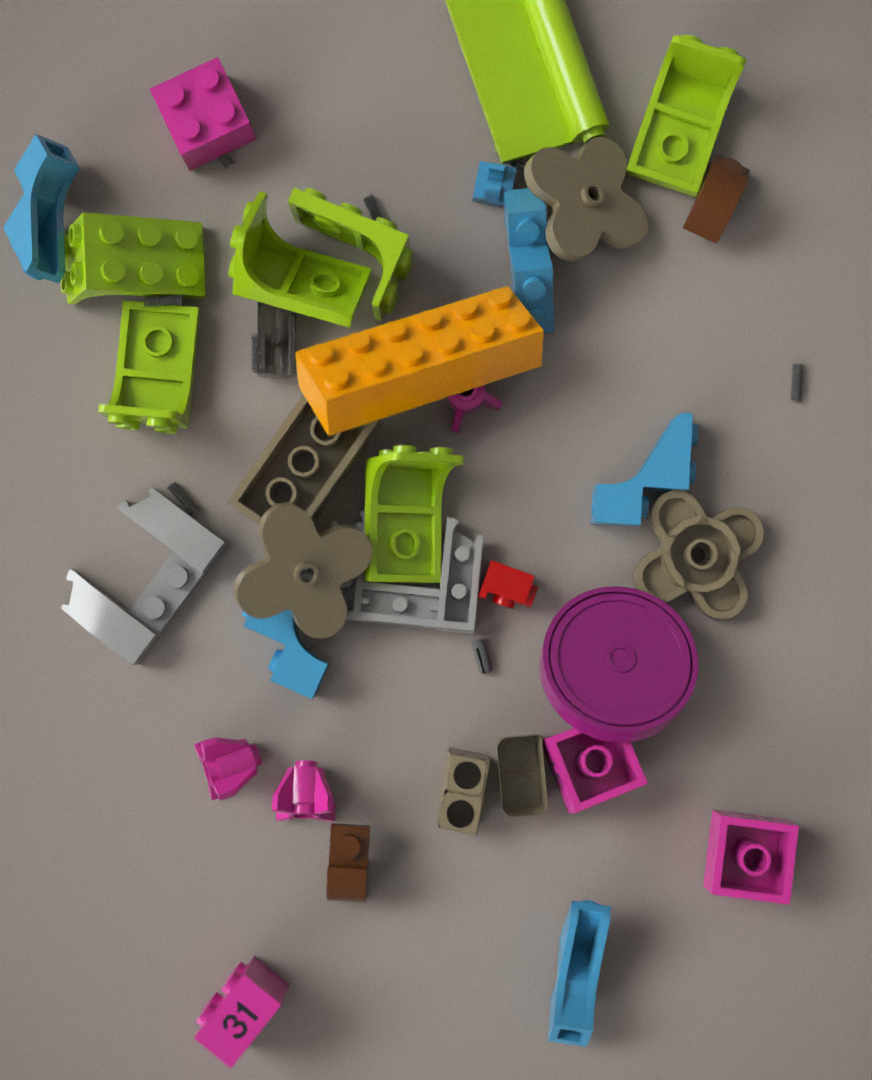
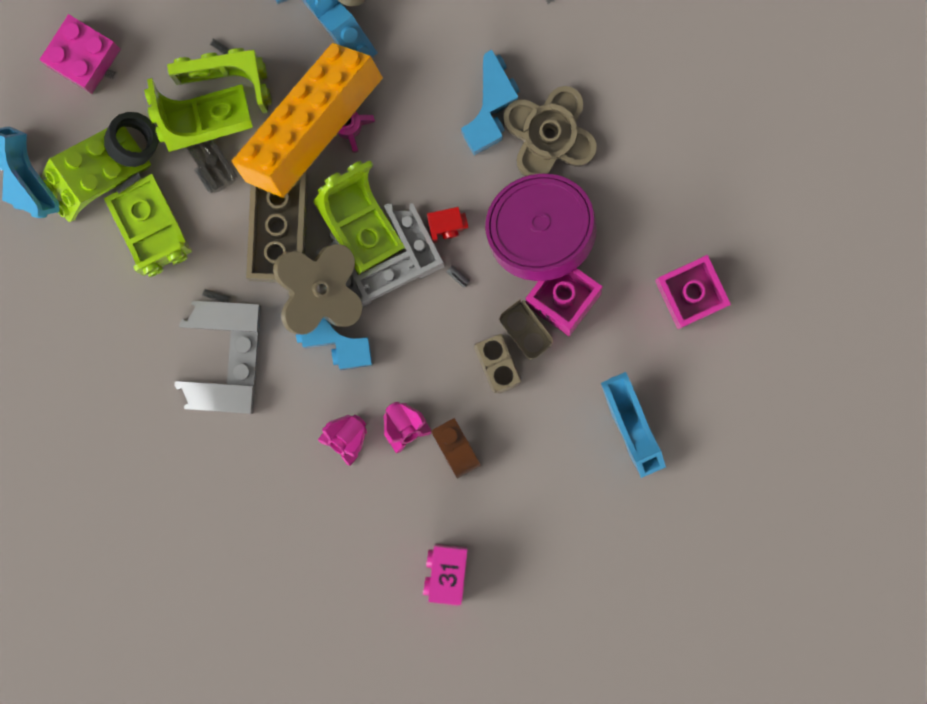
camera: 30 degrees left, 0 degrees up
none -> black tyre [104,112,159,167]

